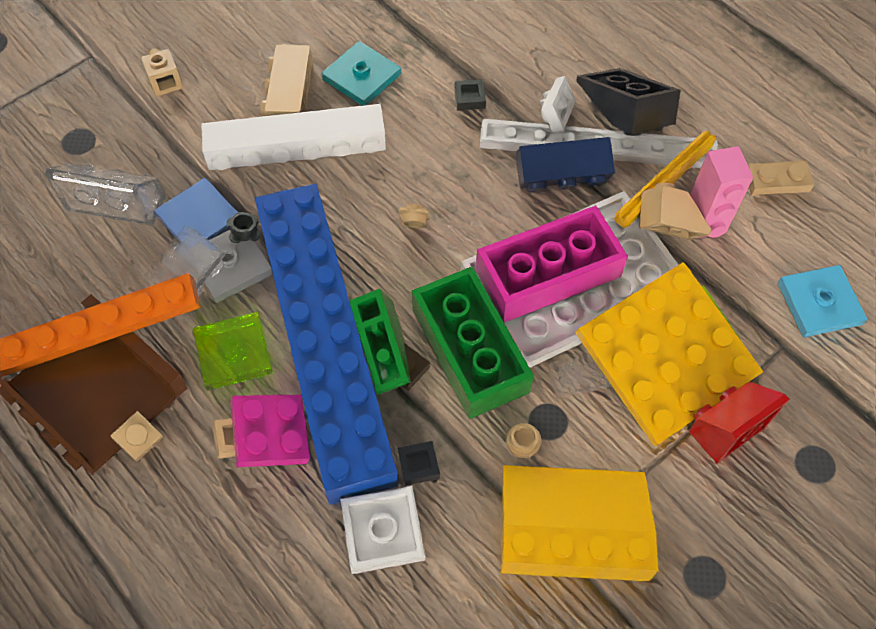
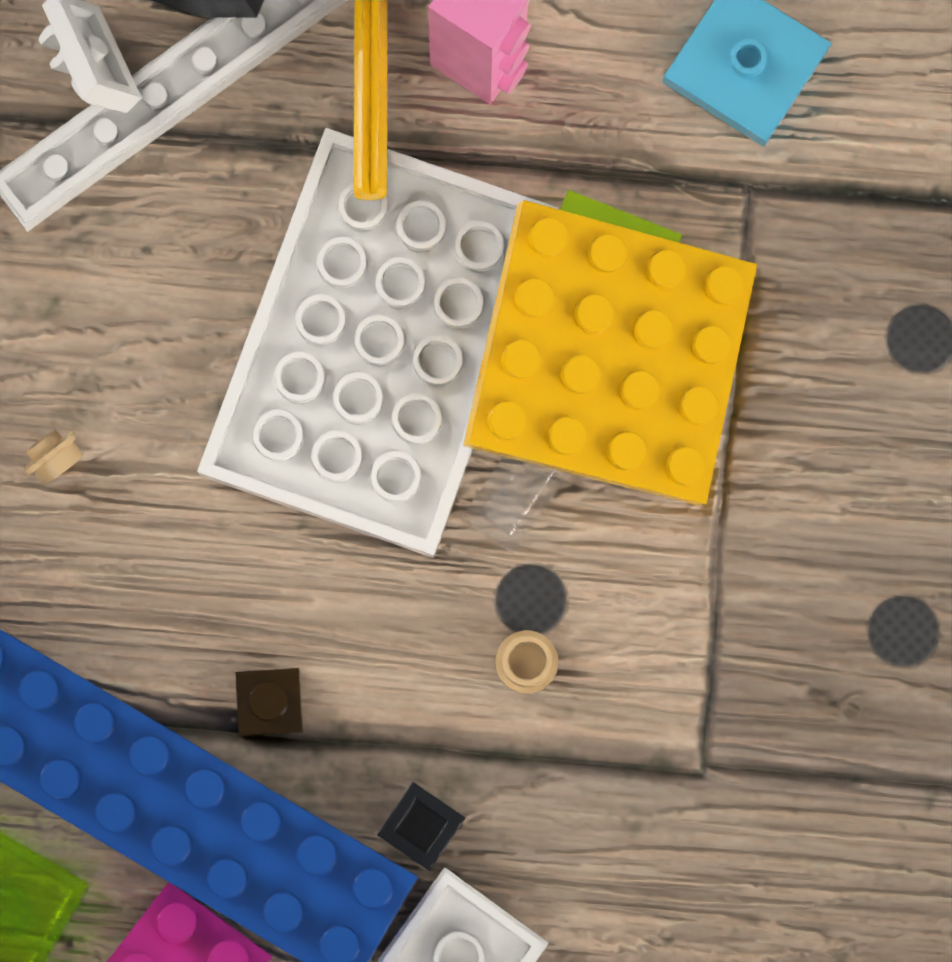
camera: 45 degrees left, 20 degrees up
green slope [349,288,411,395] -> none
green brick [411,266,534,419] -> none
dark pink brick [475,205,628,323] -> none
yellow slope [500,465,658,581] -> none
dark blue brick [515,137,615,192] -> none
tan slope [640,183,711,240] -> none
red slope [689,382,790,464] -> none

